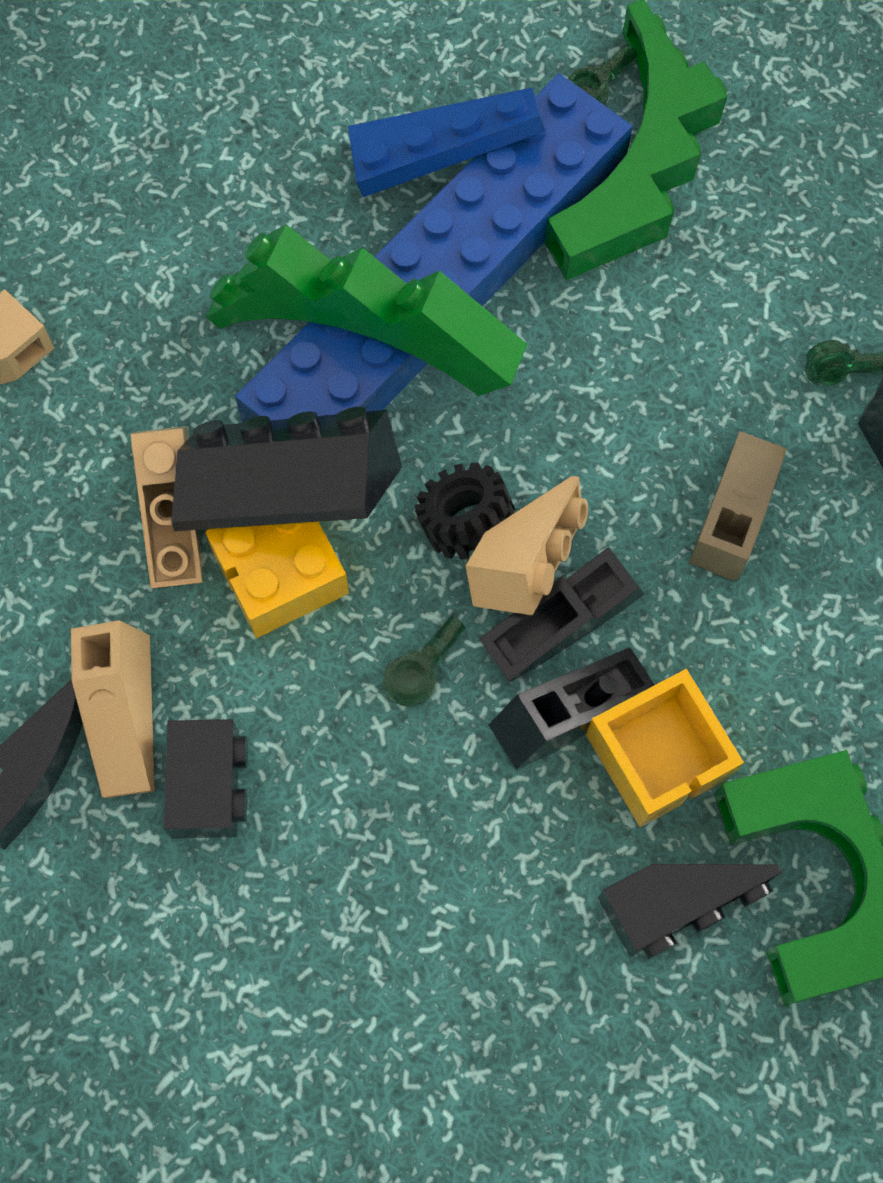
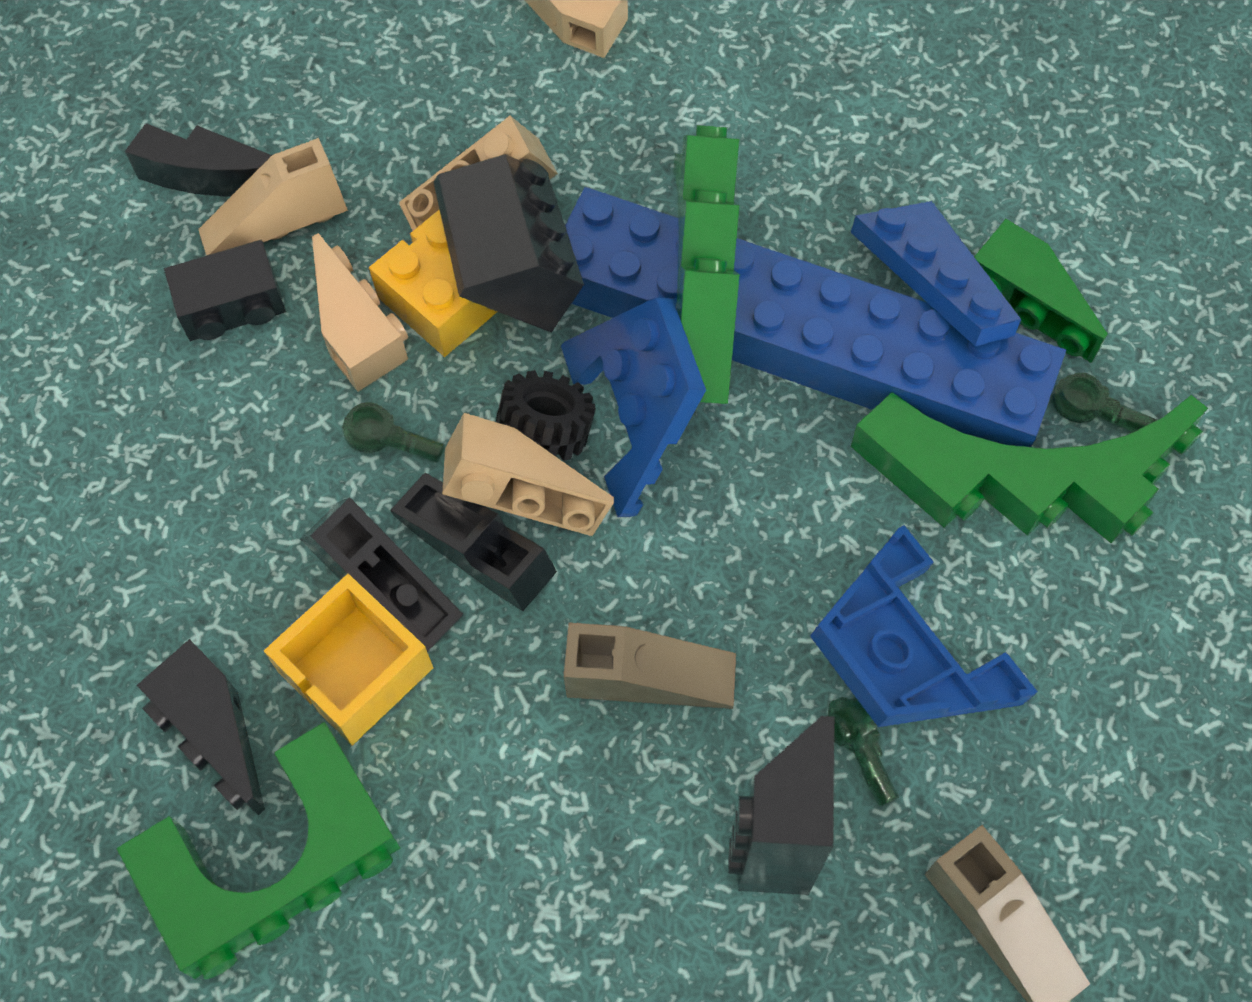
camera: 75 degrees right, 5 degrees down
none -> tan slope [312,233,408,392]
none -> blue wing [561,297,706,517]
none -> blue wing [810,525,1038,727]
none -> green slope [974,219,1108,363]

